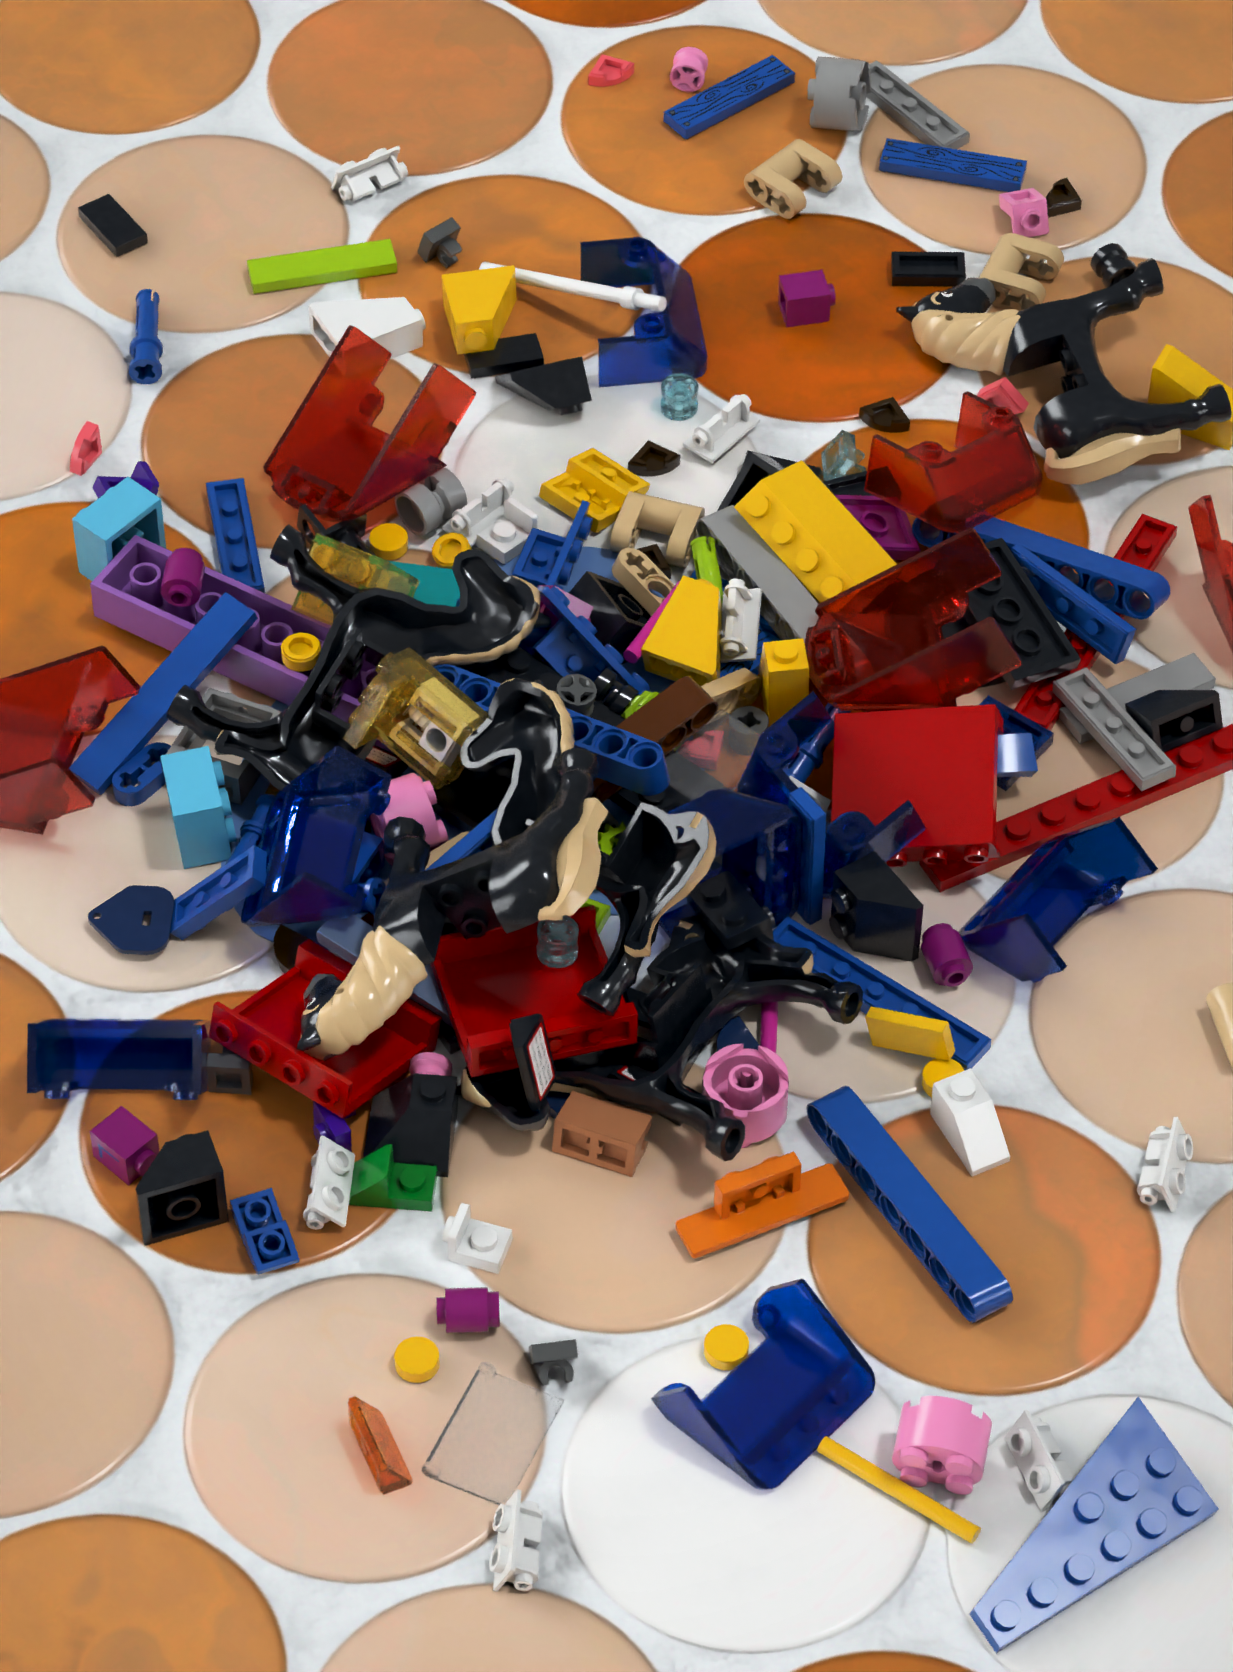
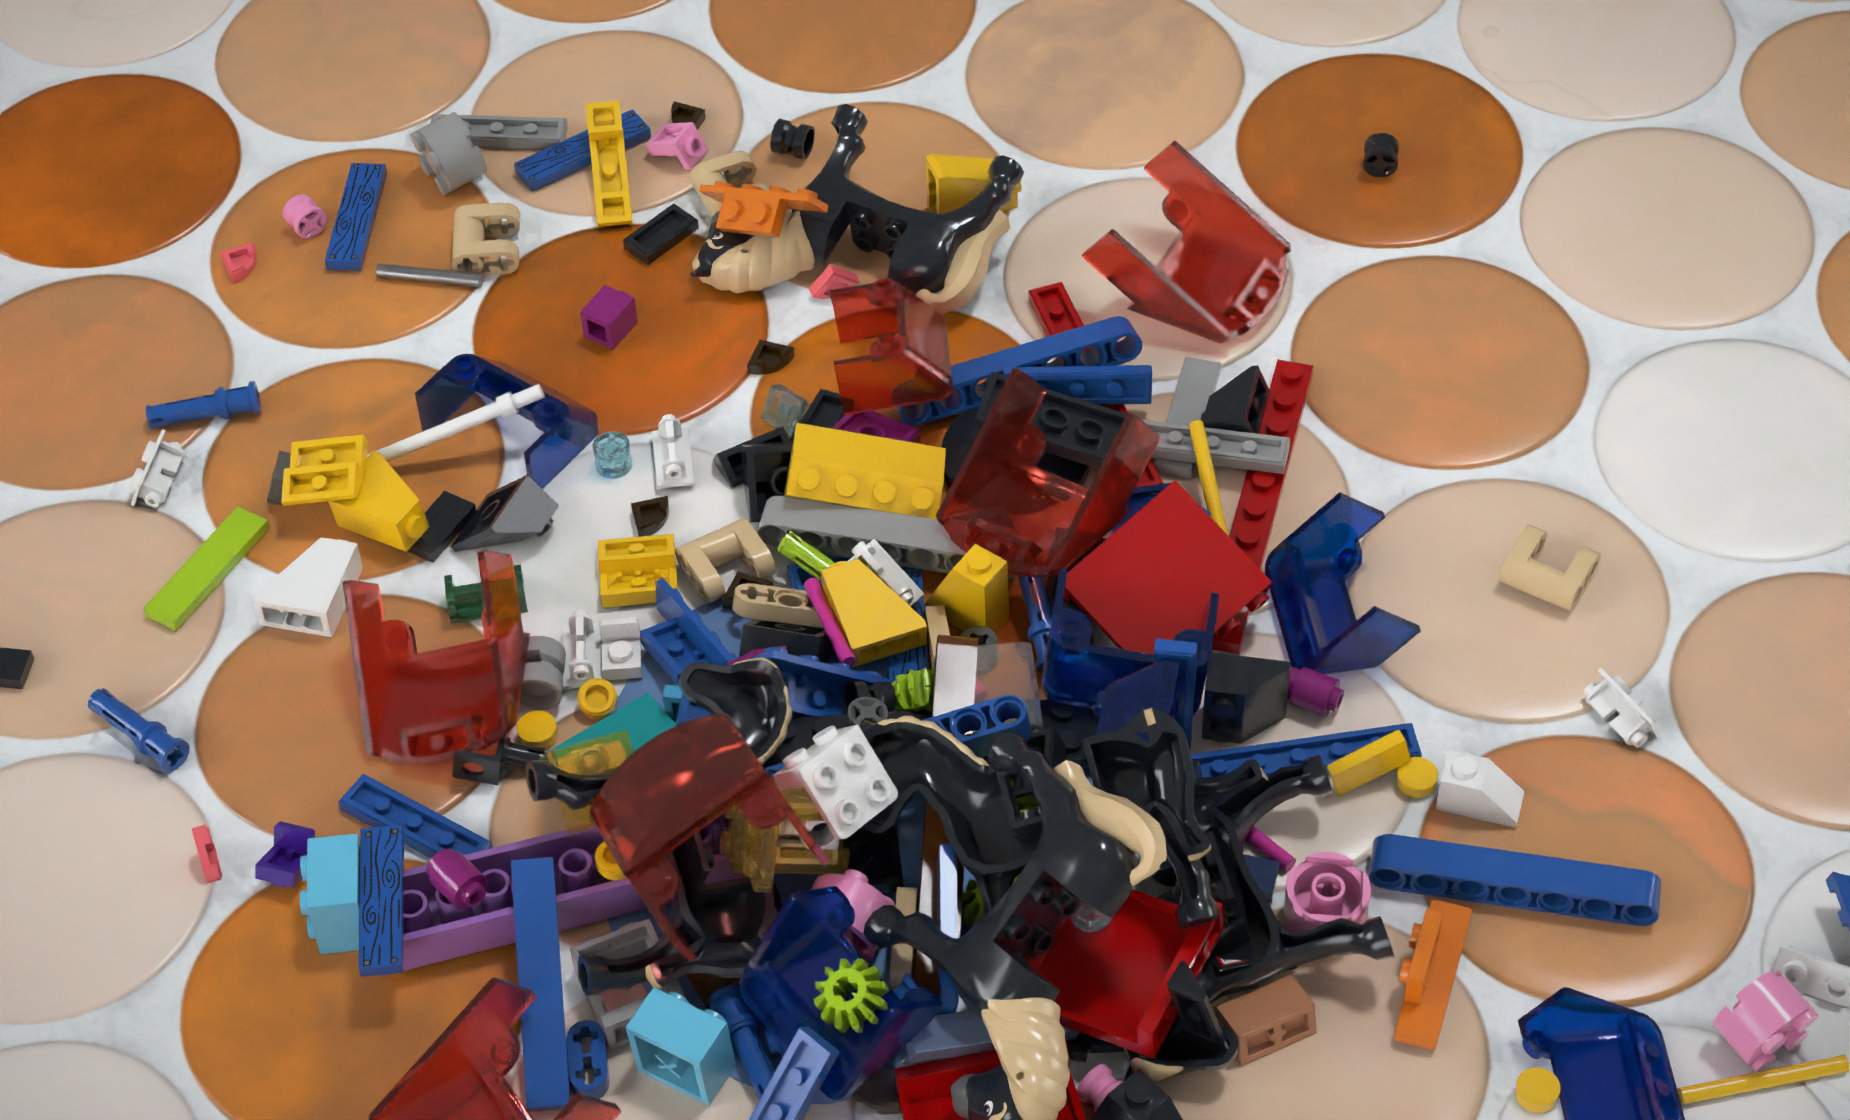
camera: 45 degrees left, 0 degrees up
none -> blue pin [146,381,262,429]
none -> yellow slope [281,434,368,506]
none -> blue tile [358,825,404,977]
none -> flat silver bar [376,263,483,288]
none -> clear green hinge [444,564,528,623]
none -> yellow slope [585,100,633,227]
none -> clear red windscreen [589,714,830,962]
none -> orange bracket [699,181,829,238]
none -> white bracket [773,724,898,840]
none -> lime gear [813,958,889,1033]
none -> yellow bar [1189,420,1228,535]

